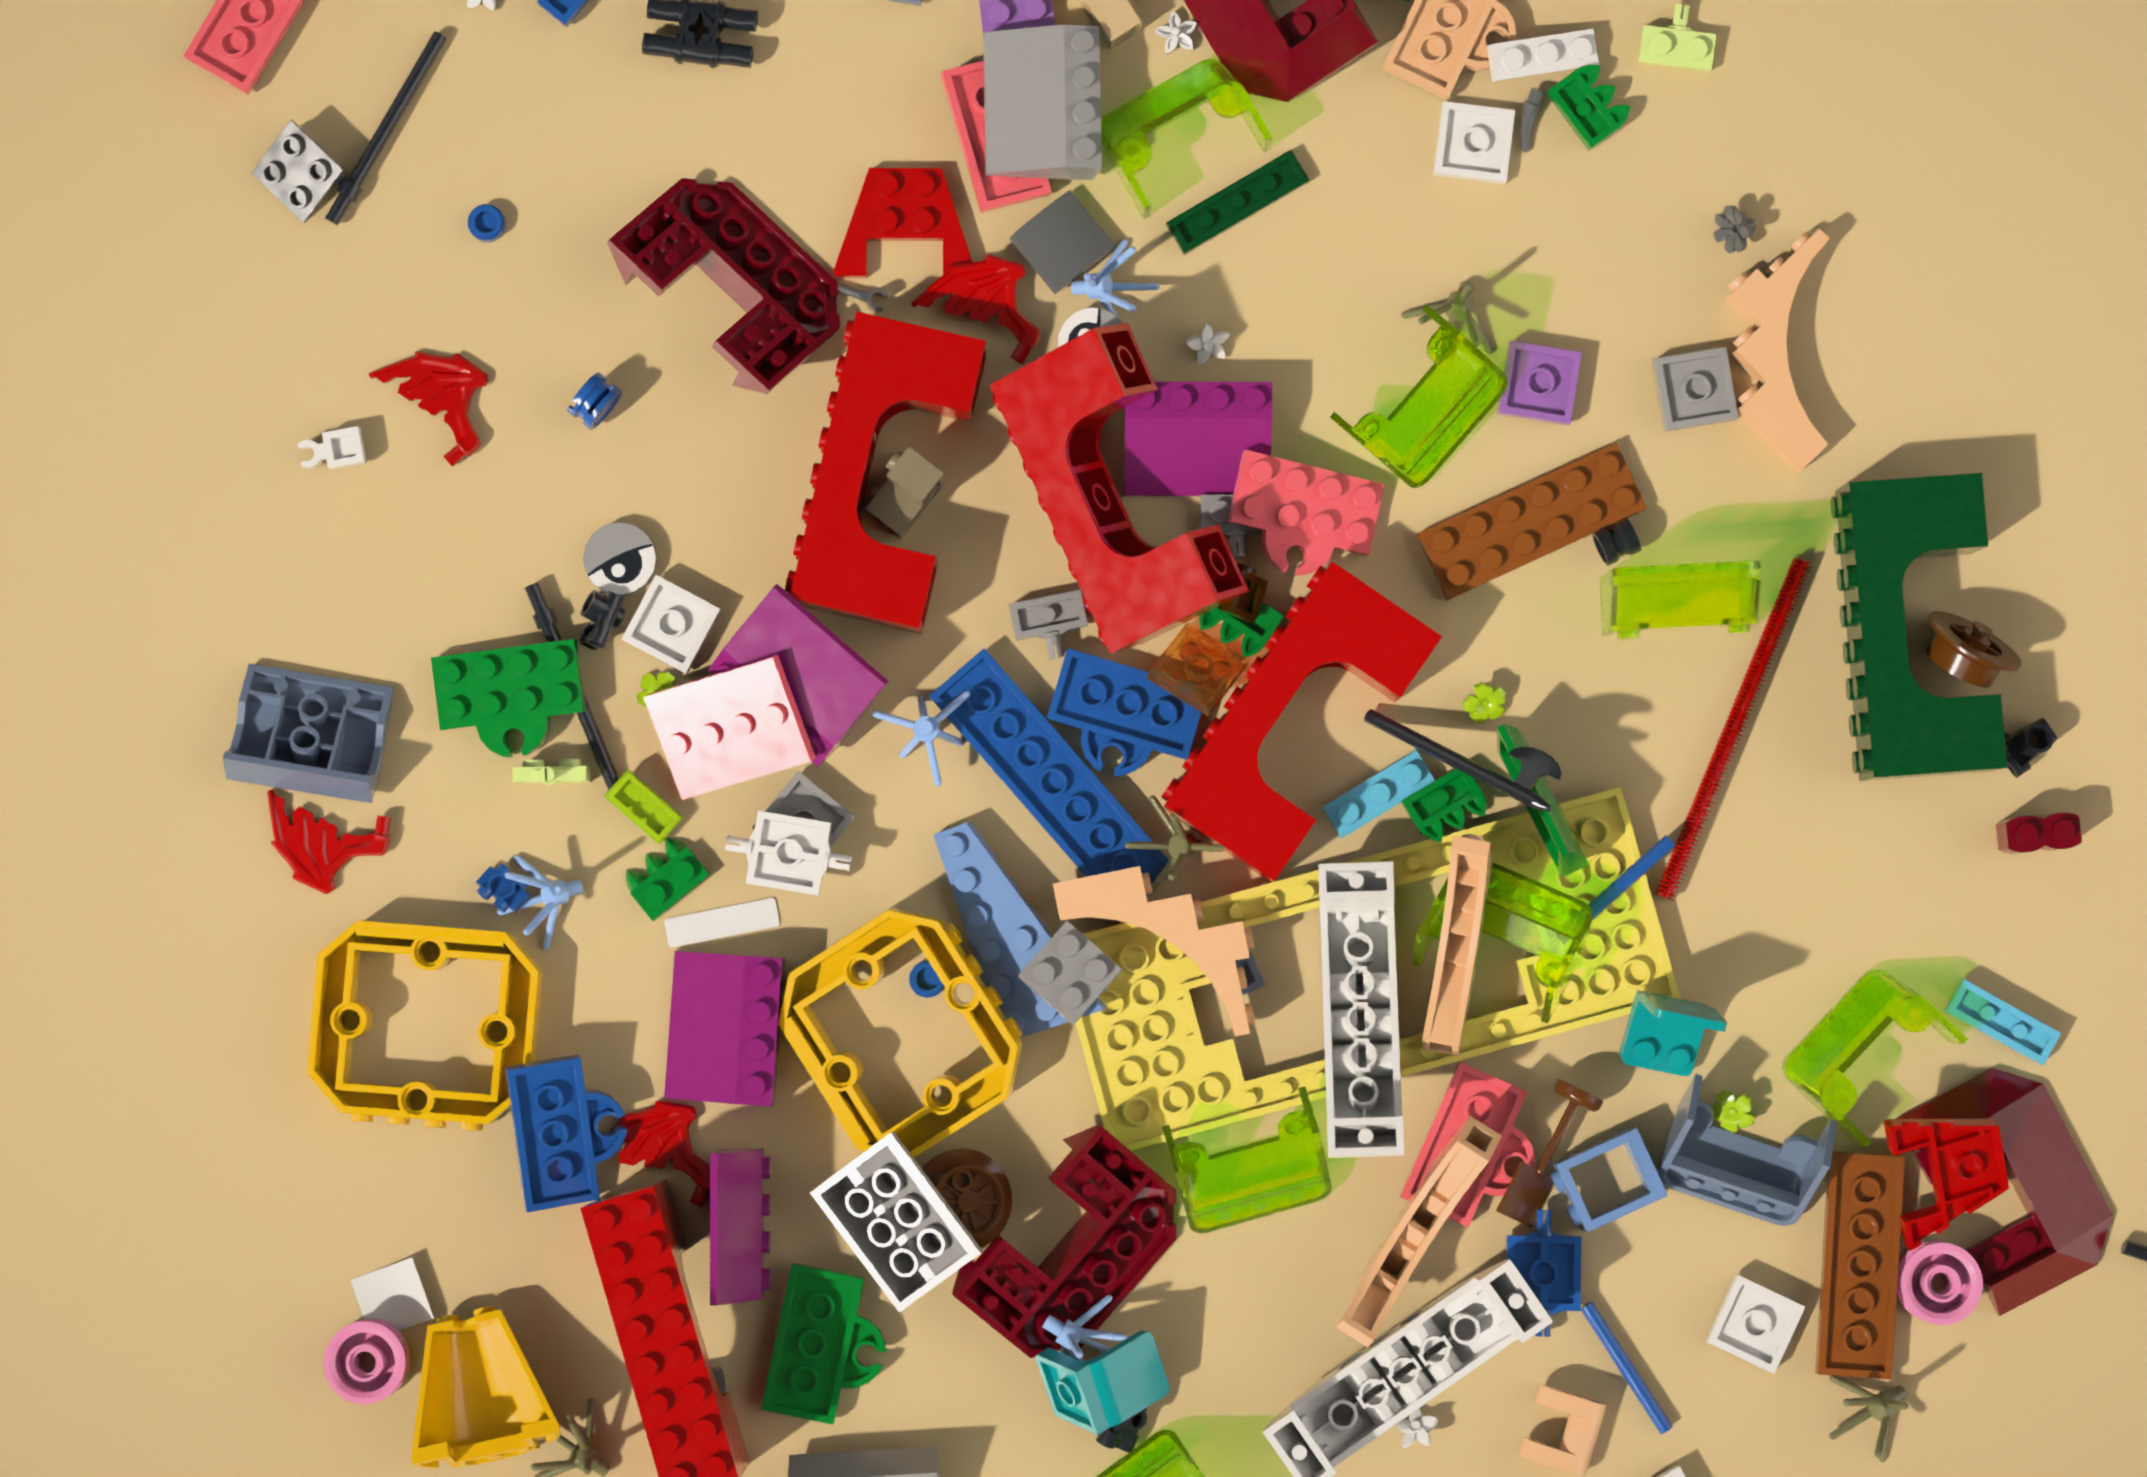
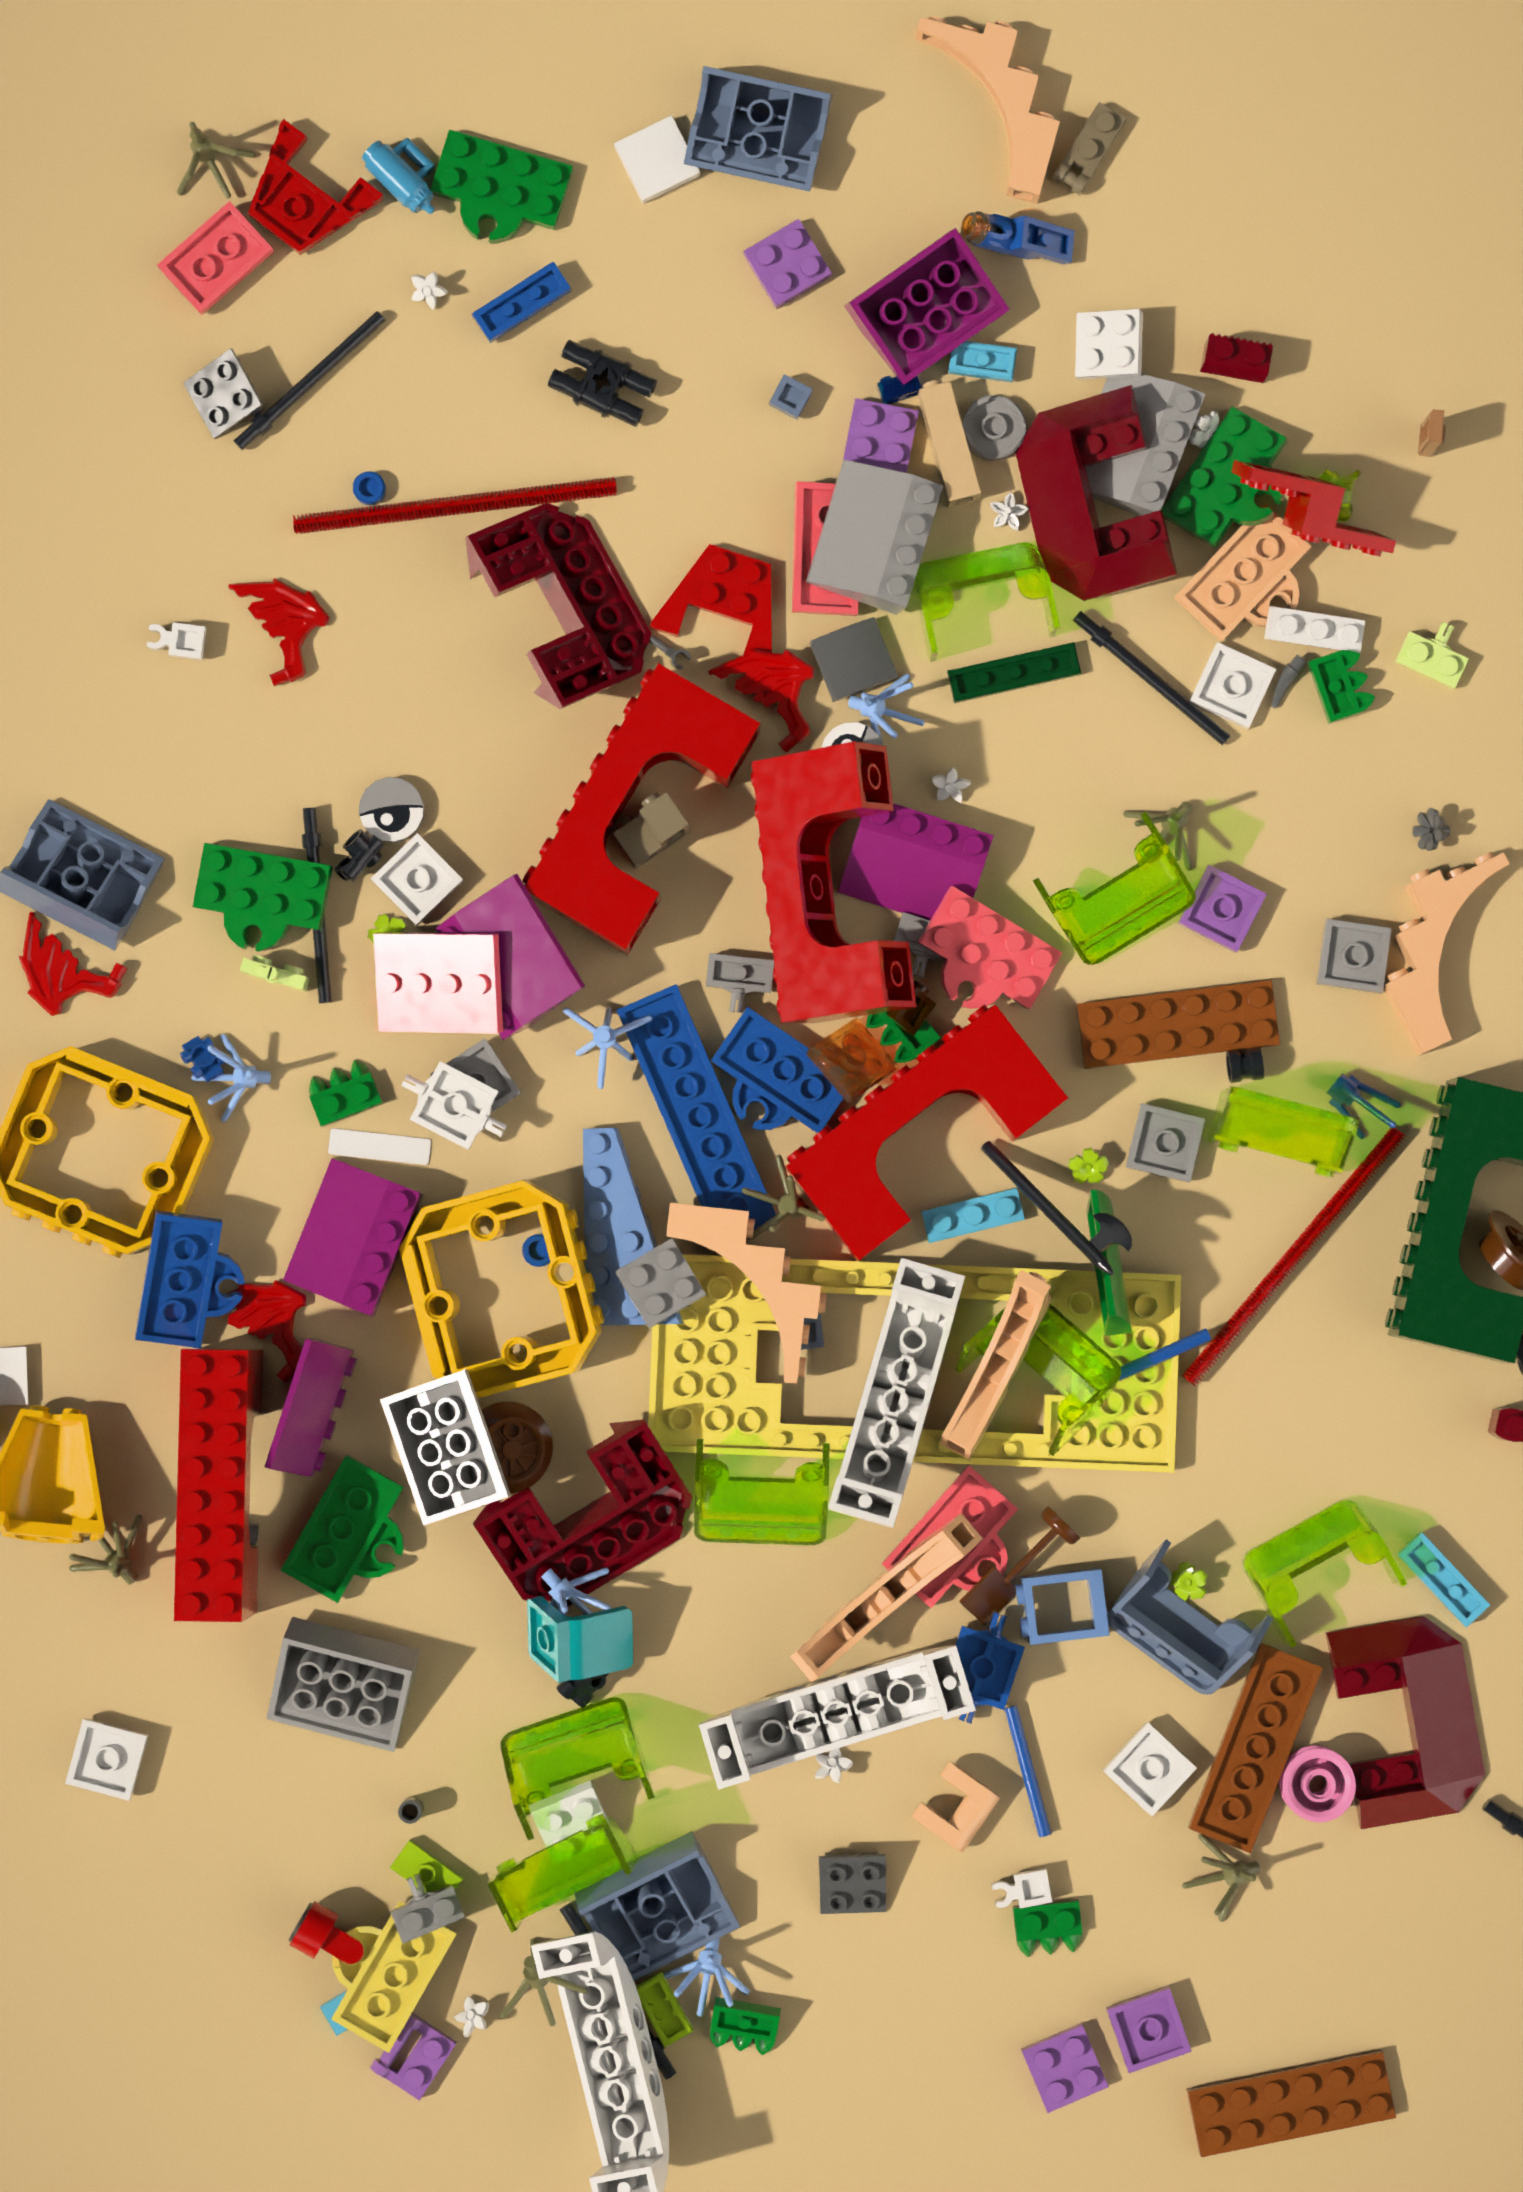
camera: 15 degrees right, 0 degrees up
blue wheel [567,372,623,430] -> none
lime plate [604,769,683,845] -> none
green plate [1401,769,1487,842] -> none
teal piece [1619,990,1728,1076] -> none
red wing [1883,1119,2009,1250] -> none
none -> red axle [293,477,617,534]
none -> black bar [1072,611,1230,745]
none -> light grey plate [1125,1103,1205,1183]
none -> plant [1326,1073,1401,1139]

